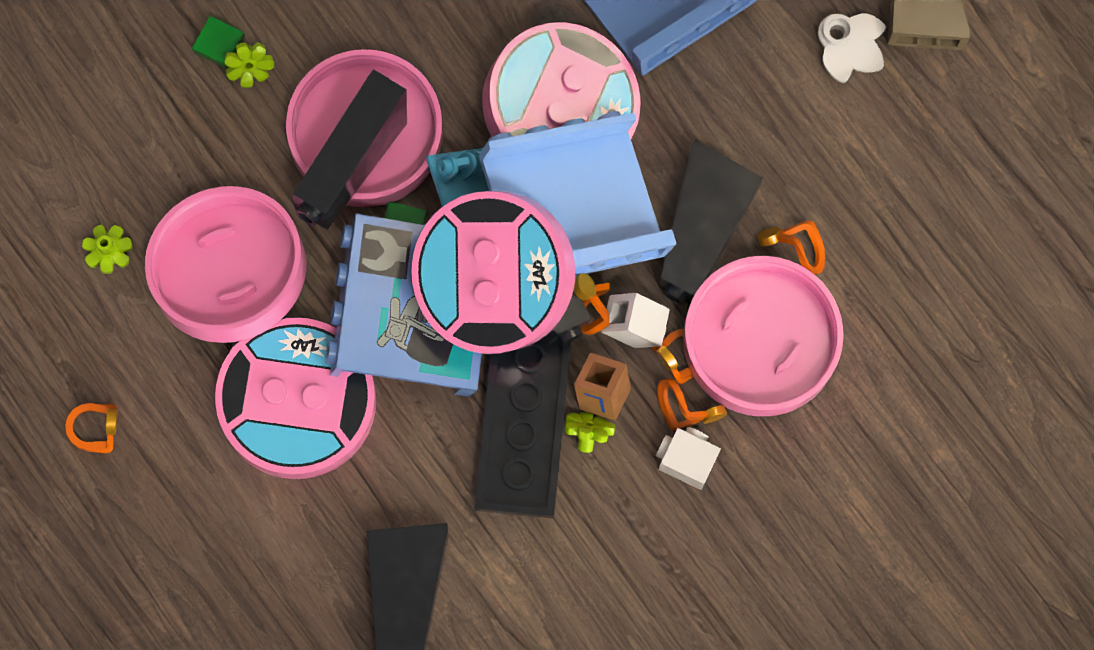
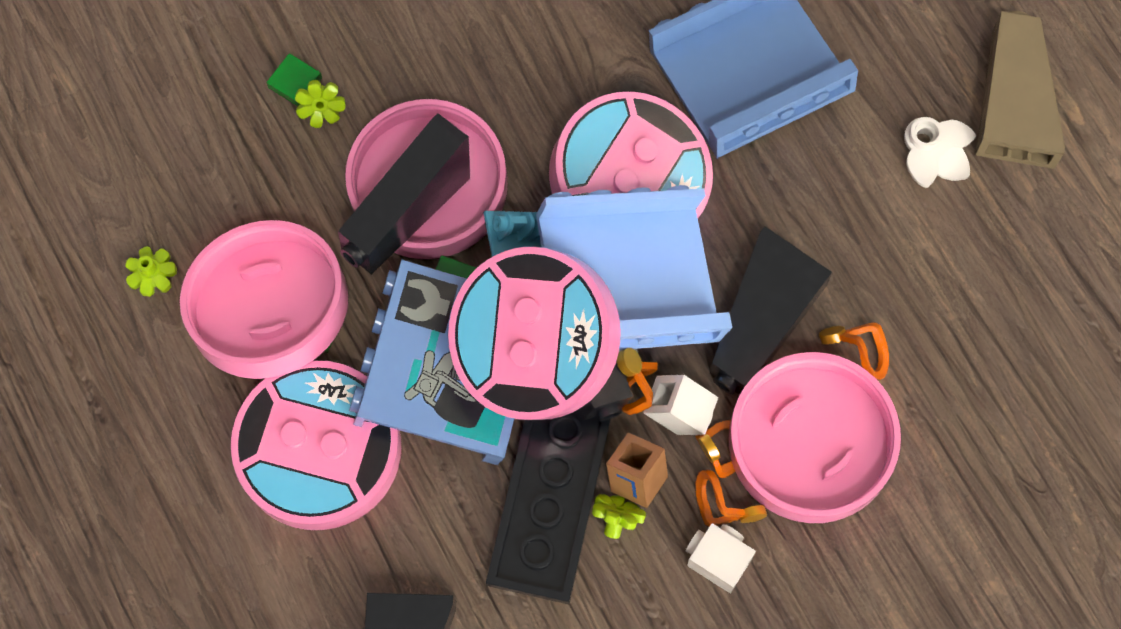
camera: 15 degrees right, 5 degrees down
orange piece [65,403,118,453] -> none

